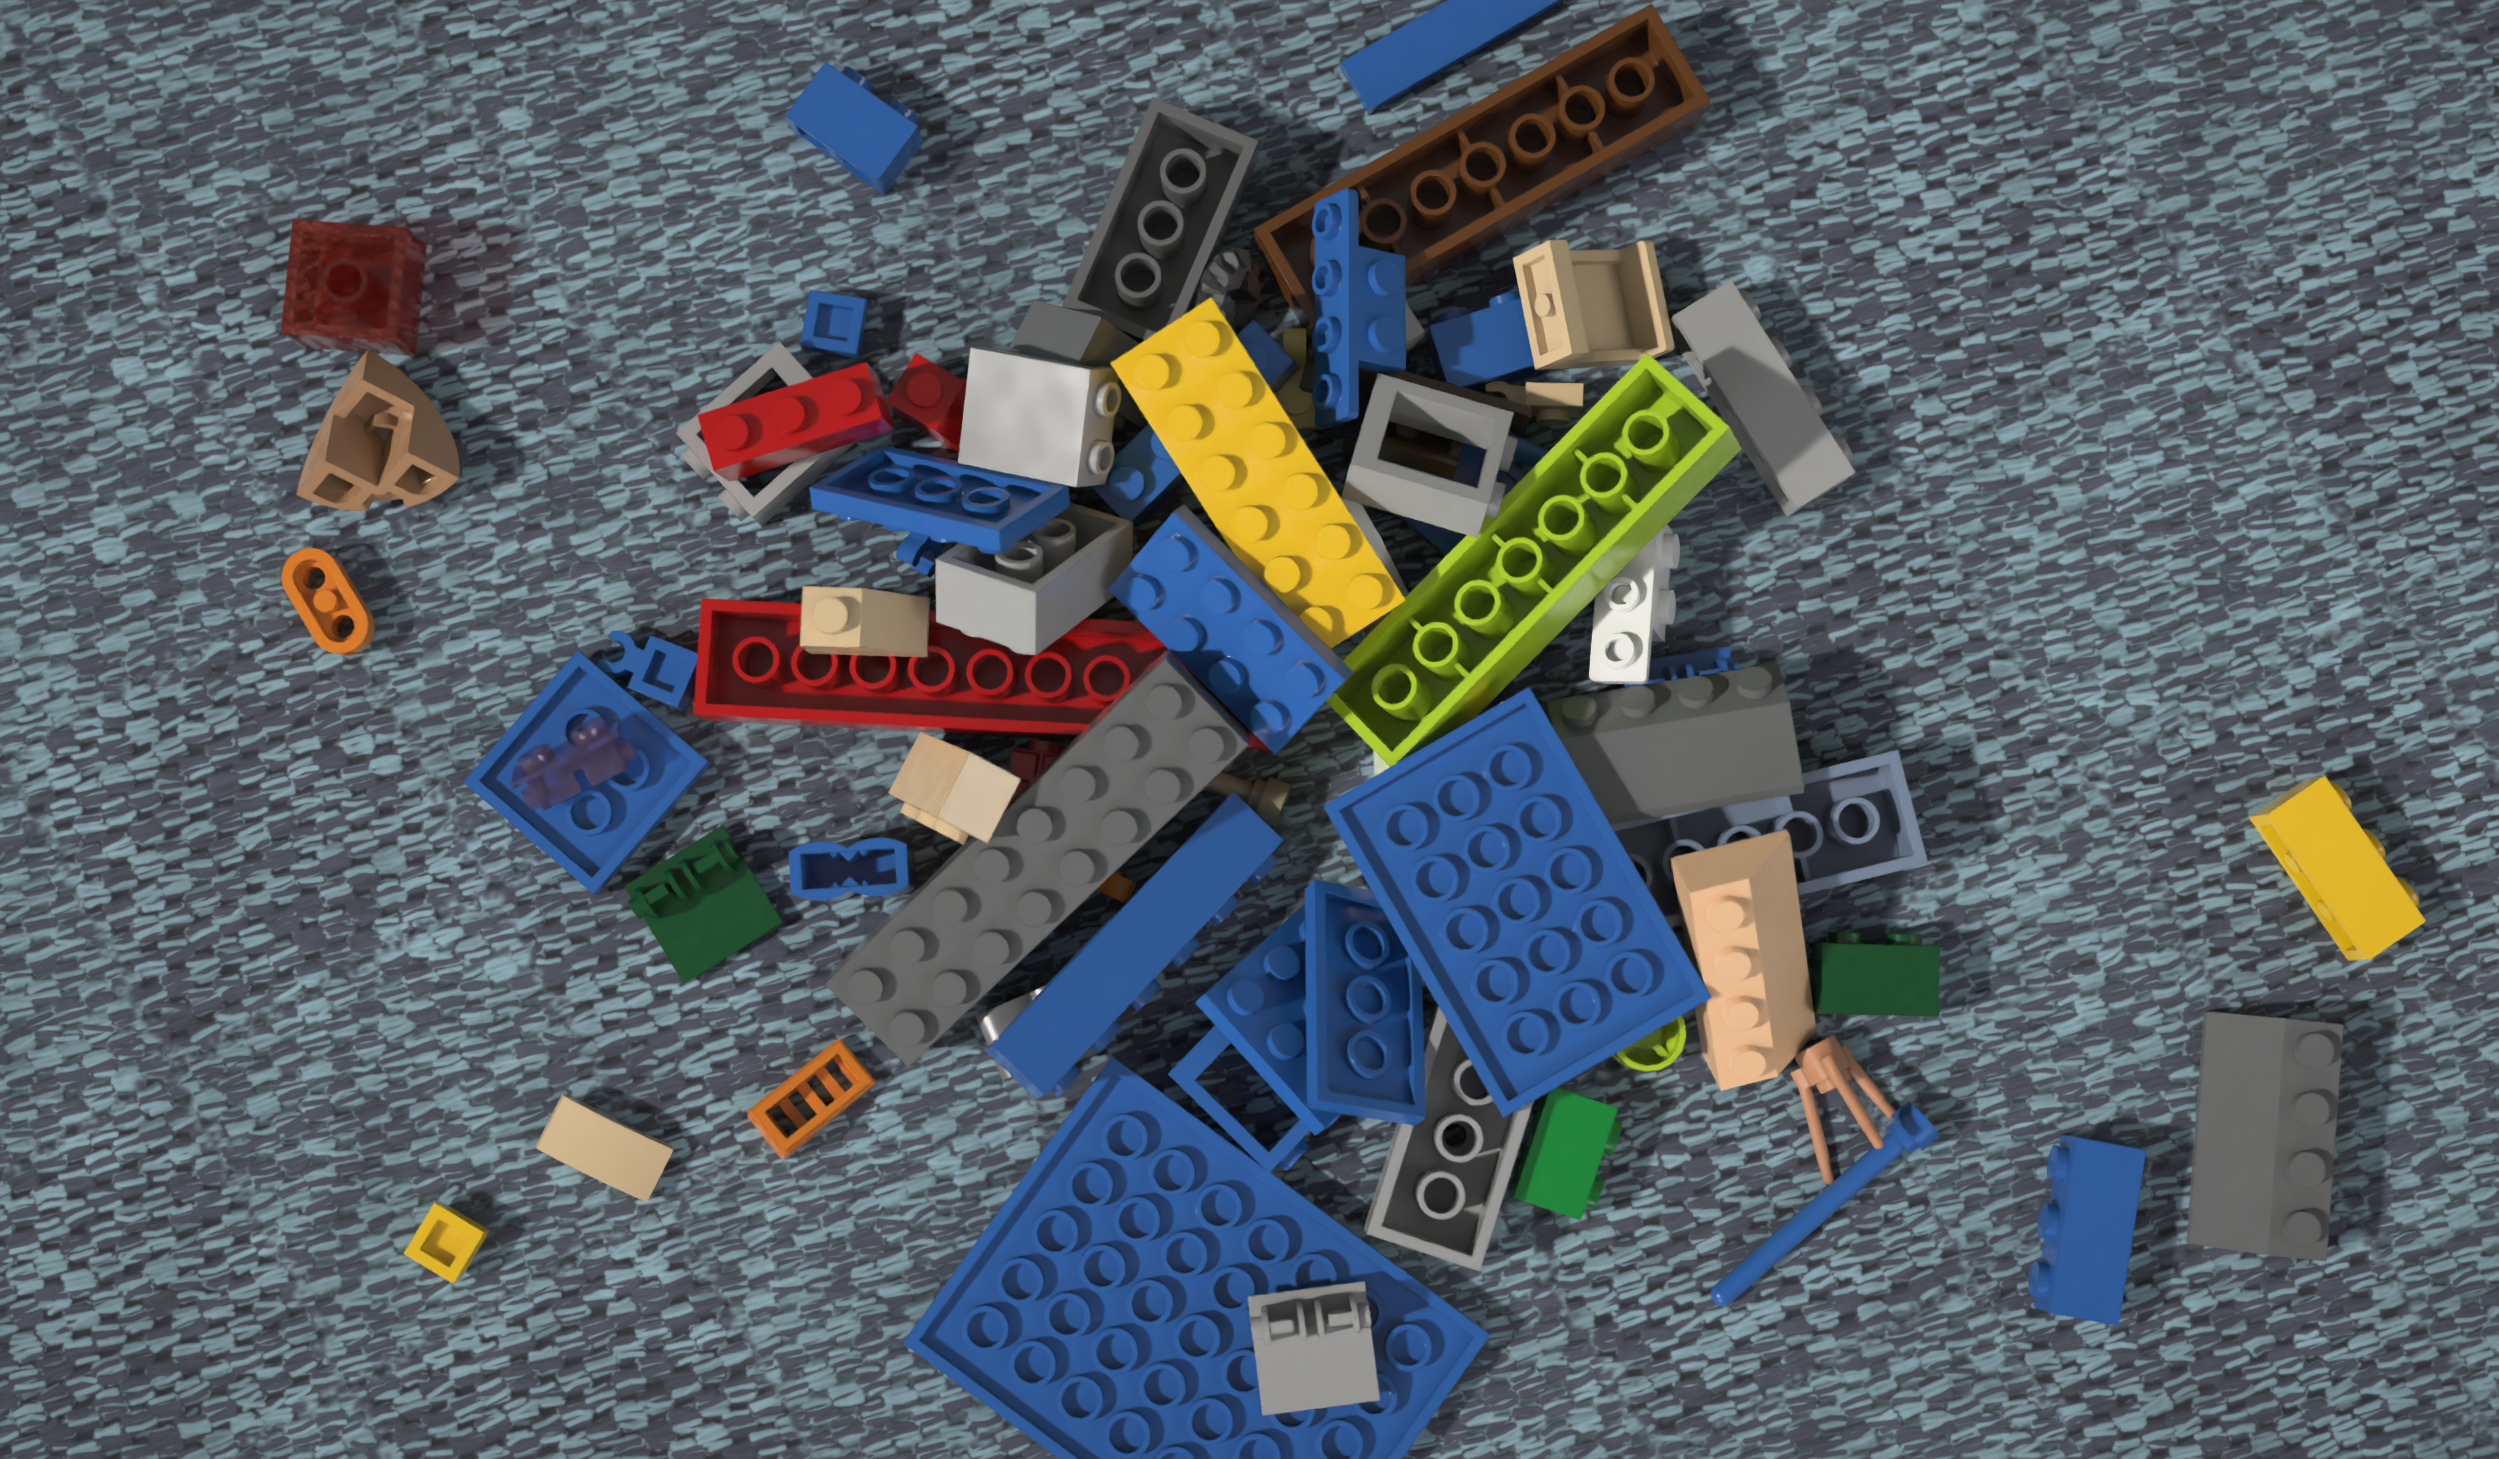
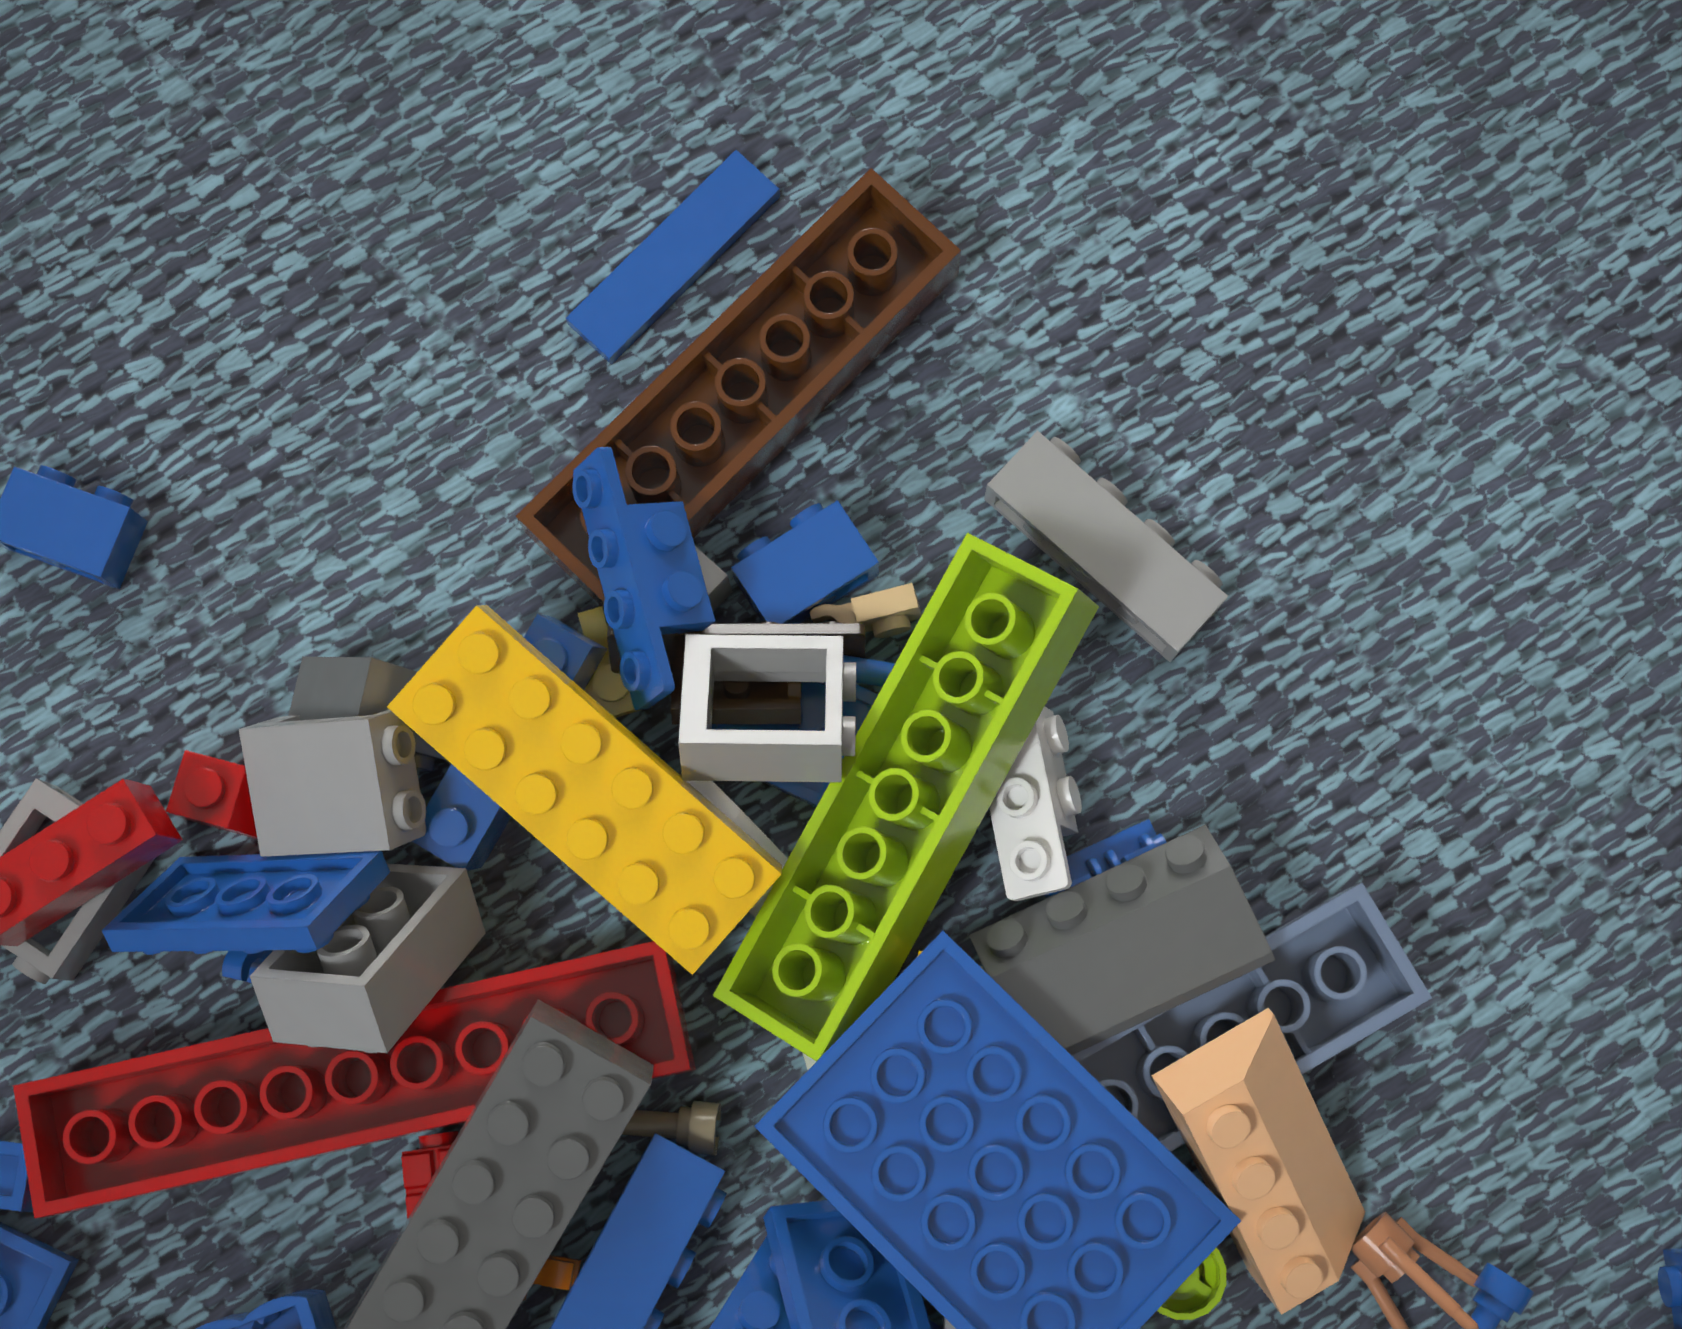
camera: 10 degrees left, 5 degrees down
blue plate [800,290,869,359] -> none
tan slope [800,586,930,657] -> none
tan brick [888,732,1021,845] -> none
dark grey brick [1062,97,1259,344] -> none
blue plate [1108,505,1354,754] -> none
dark grey gear [1197,248,1267,335] -> none
tan panel [1513,240,1674,370] -> none
dark green brick [1811,932,1940,1017] -> none

